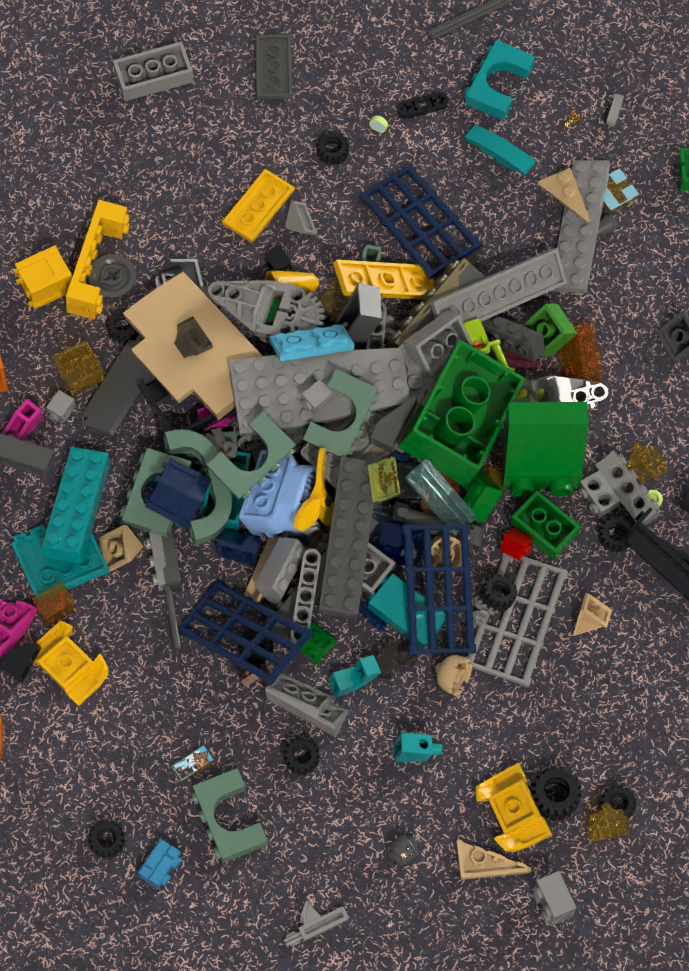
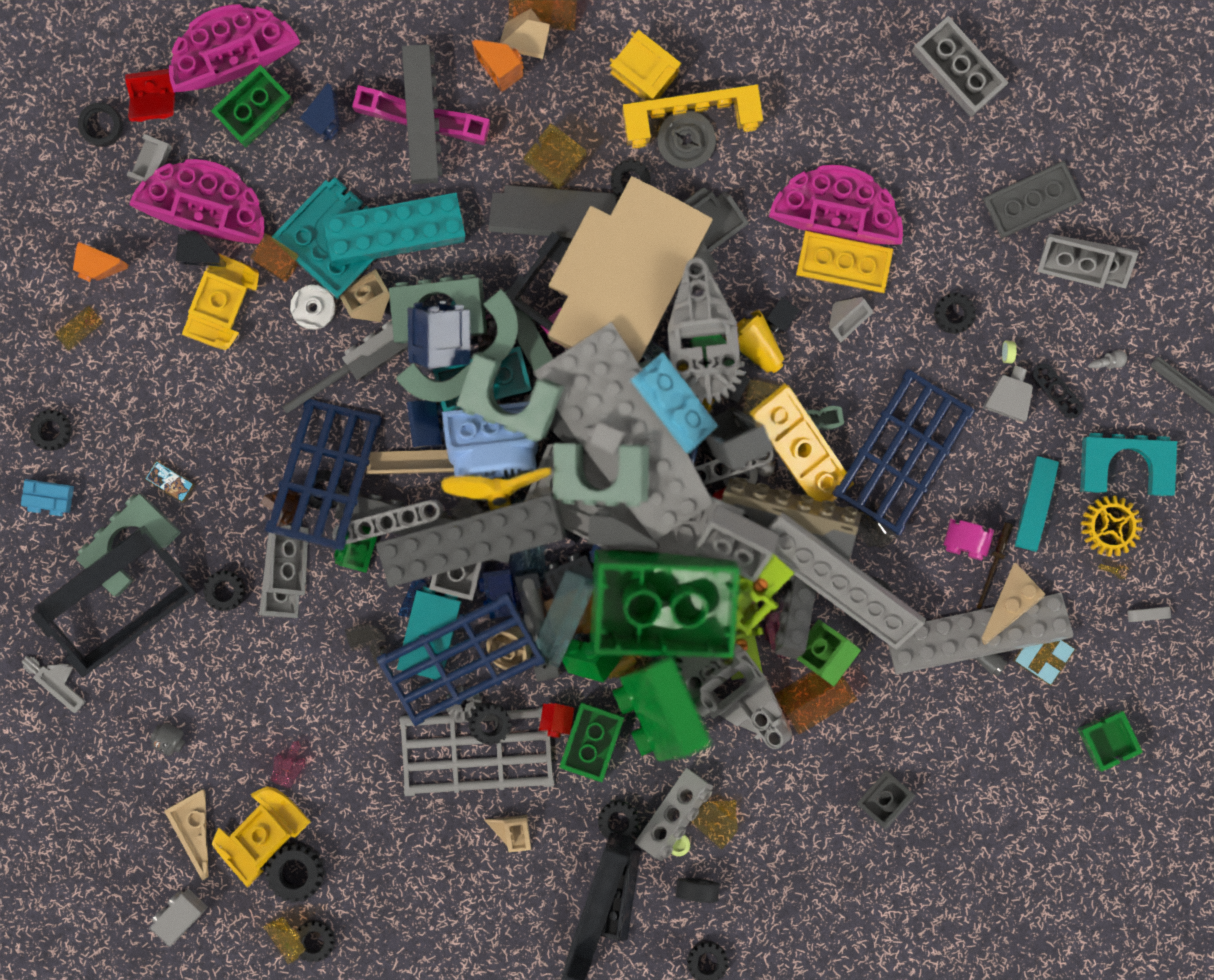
camera: 70 degrees right, 20 degrees up
light grey brick [46,390,76,424] -> none
clear smoke slope [174,316,213,358] -> none
light grey piece [204,427,238,460] -> none
light grey slope [255,537,306,607] -> none
teal brick [328,655,381,698] -> none
clear yellow tile [367,457,400,504] -> none
teal torso [394,733,442,762] -> none
tan cylinder [435,655,472,696] -> none
light grey brick [578,470,621,518] -> none
none -> black piece [30,526,196,678]
none -> clear yellow slope [54,305,104,351]
none -> clear pink rock [270,741,307,788]
none -> white plate [290,285,336,330]
none -> dark pink brick [769,165,903,244]
none -> dark pink brick [943,519,994,561]
none -> dark brown sword [976,522,1013,609]
none -> light grey torso [983,366,1033,423]
none -> light grey slope [1037,234,1139,289]
none -> yellow gear [1081,496,1143,557]
none -> light grey bar [1089,350,1127,369]

